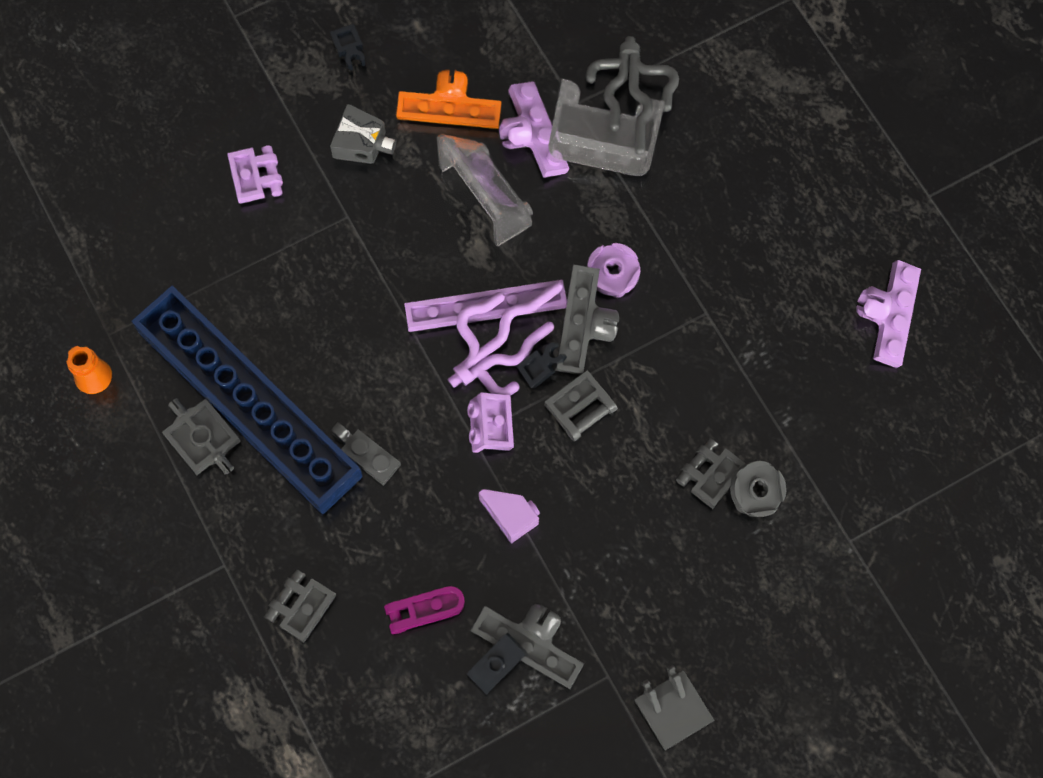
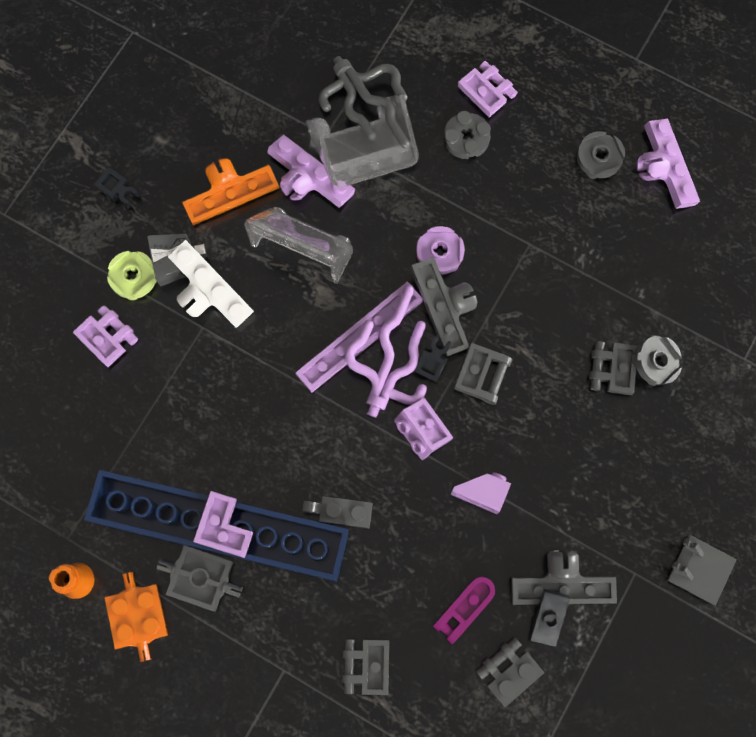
camera: 30 degrees left, 5 degrees up
none -> orange plate [105,572,168,662]
none -> yellowish green plate [107,251,157,300]
none -> white plate [168,240,254,328]
none -> lavender plate [193,491,253,558]
none -> dark grey plate [444,111,491,159]
none -> lavender plate [458,61,518,117]
none -> dark grey plate [476,638,544,707]
none -> dark grey plate [577,131,625,179]

